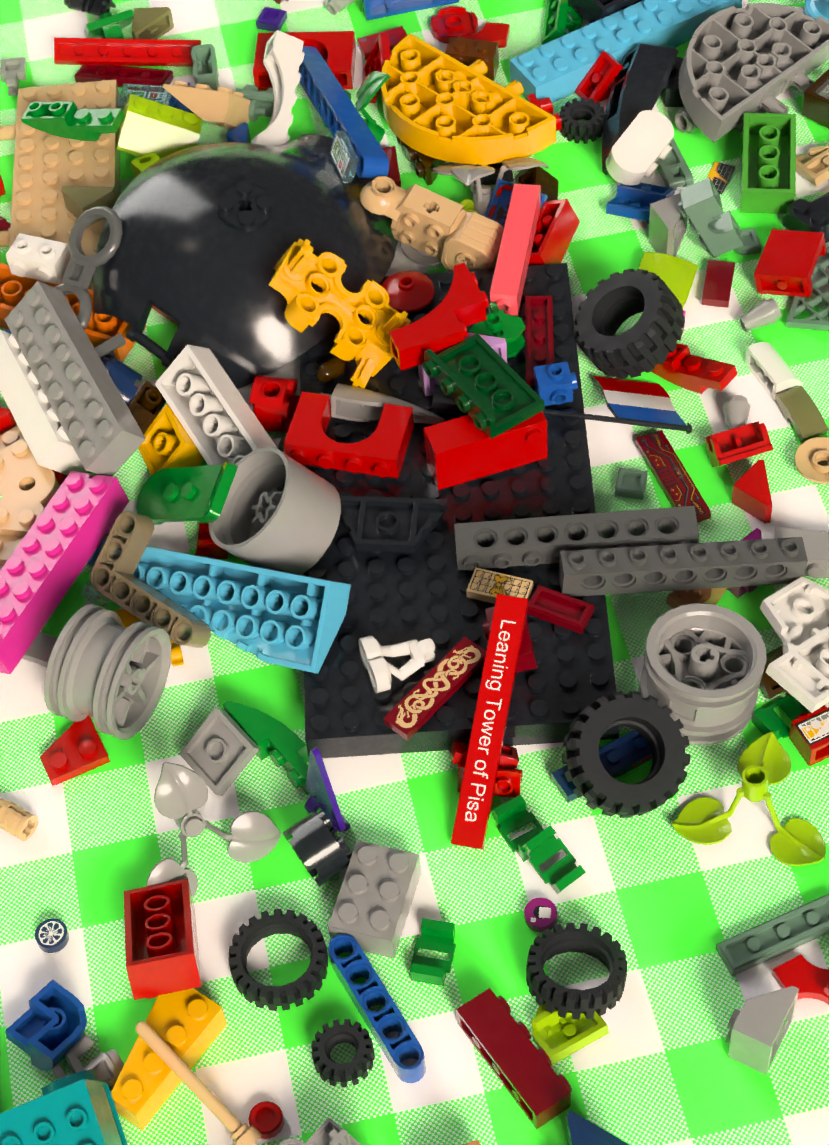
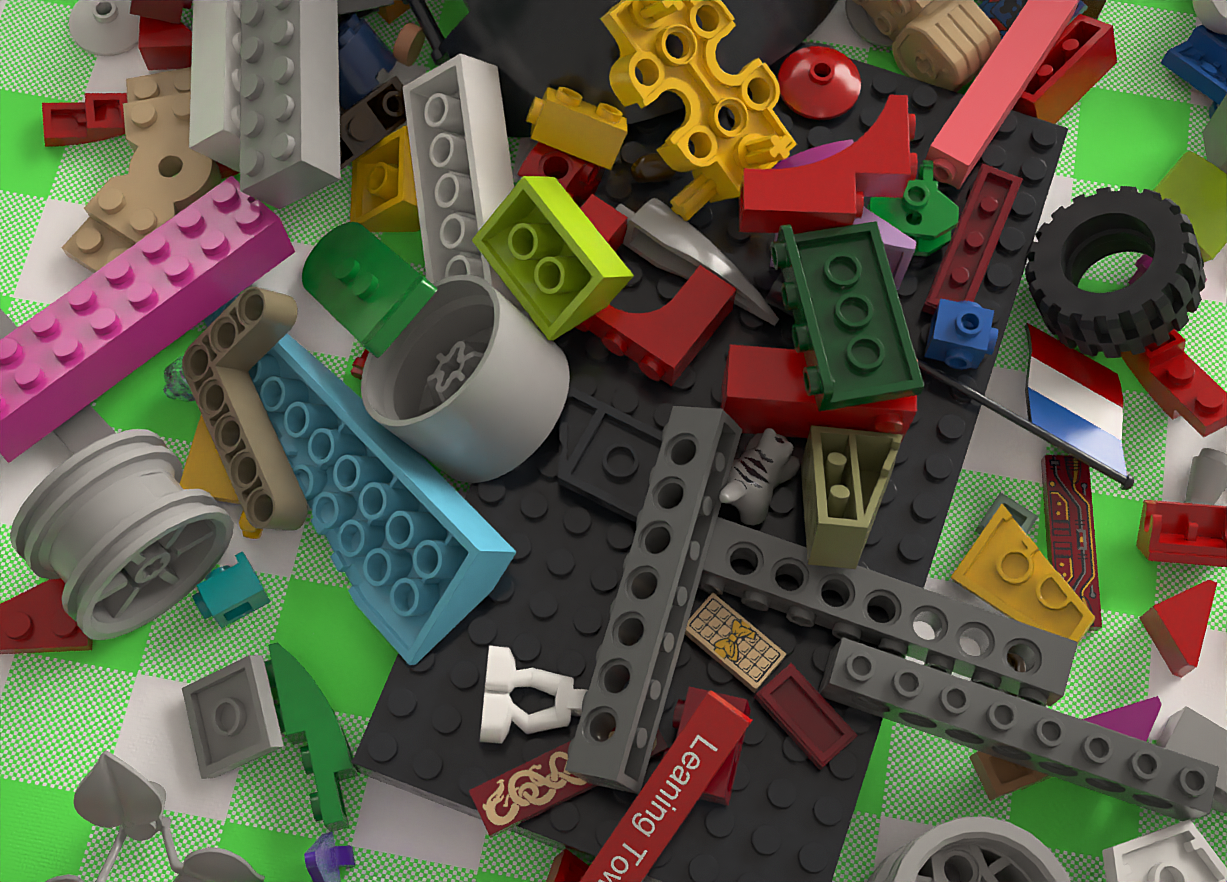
camera: 15 degrees right, 15 degrees up
none -> teal brick [192,551,271,629]
none -> nougat tile [393,22,425,67]
none -> lime slope [472,176,634,340]
none -> yellow brick [526,86,628,170]
none -> dark grey brick [565,406,742,794]
none -> light grey animal [719,428,800,526]
none -> olive wedge [801,425,903,569]
none -> yellow wing [951,504,1095,645]

